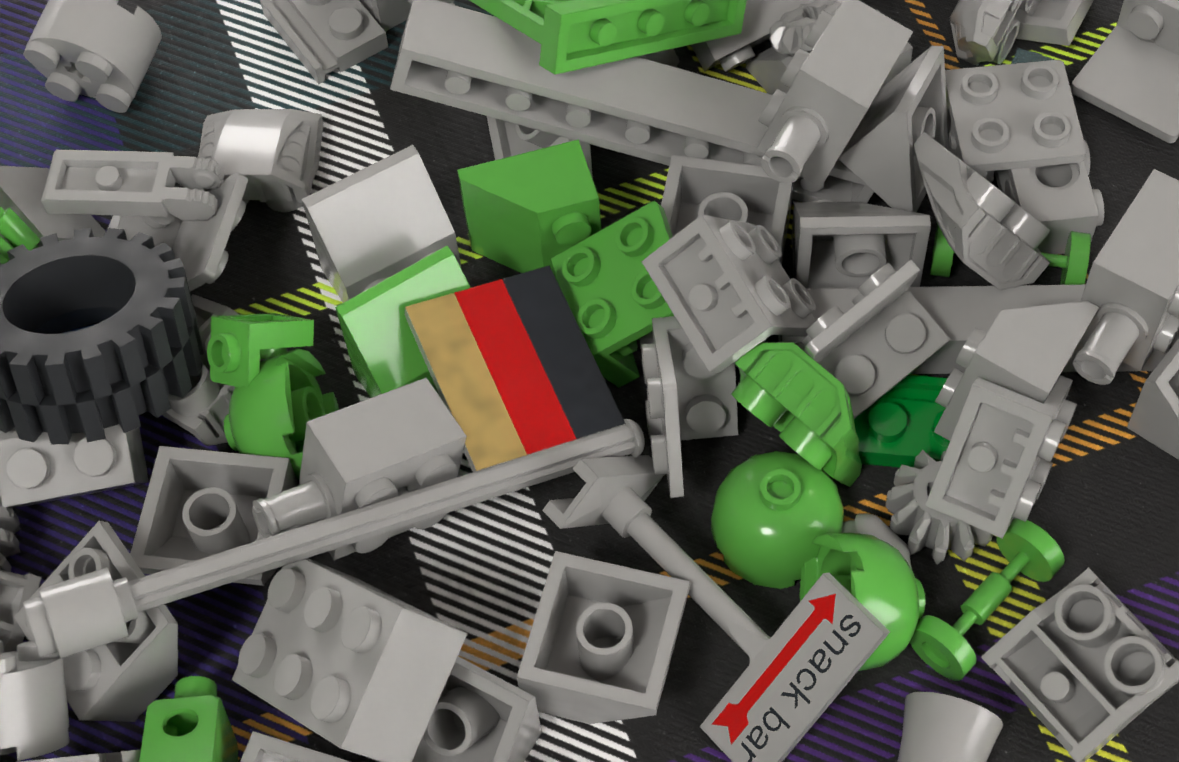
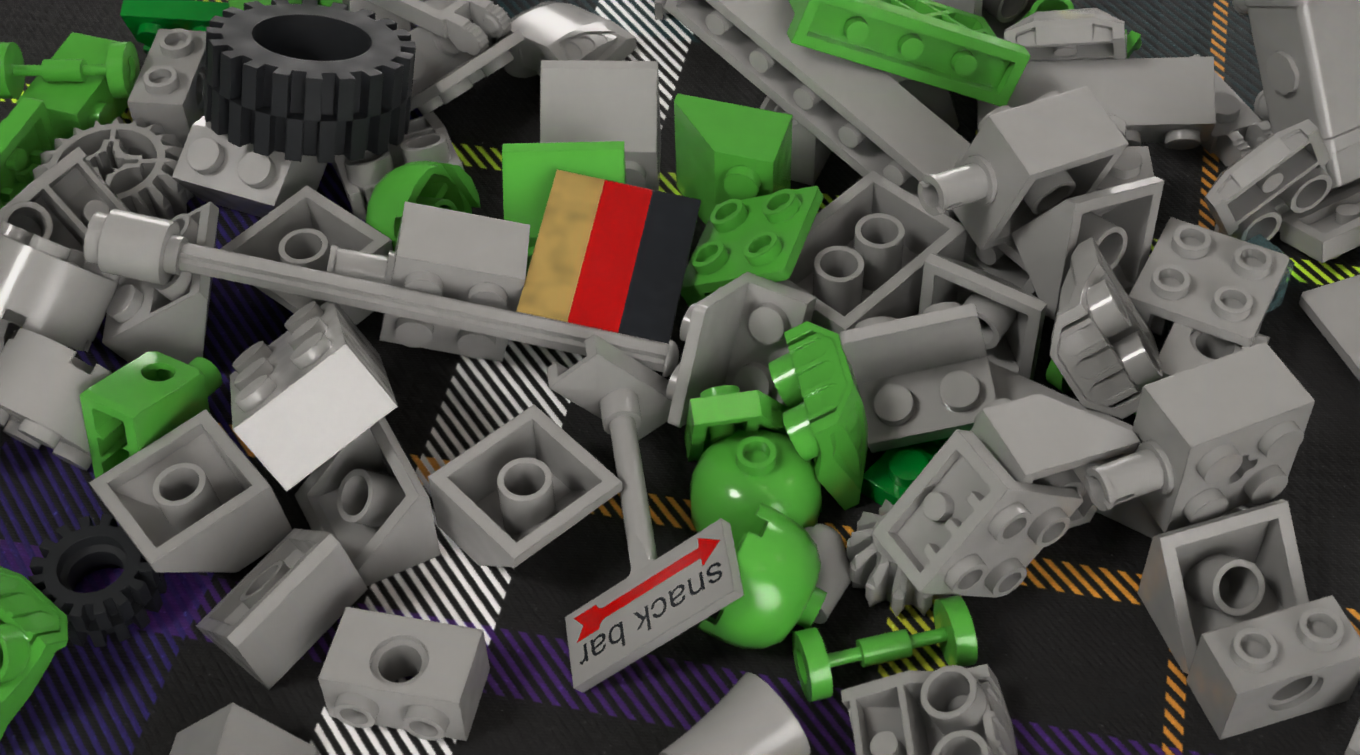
camera: 30 degrees right, 10 degrees down
bright green bracket [207,313,314,388] -> none
light grey bracket [641,214,816,372] -> none
none -> bright green wing [684,385,789,462]

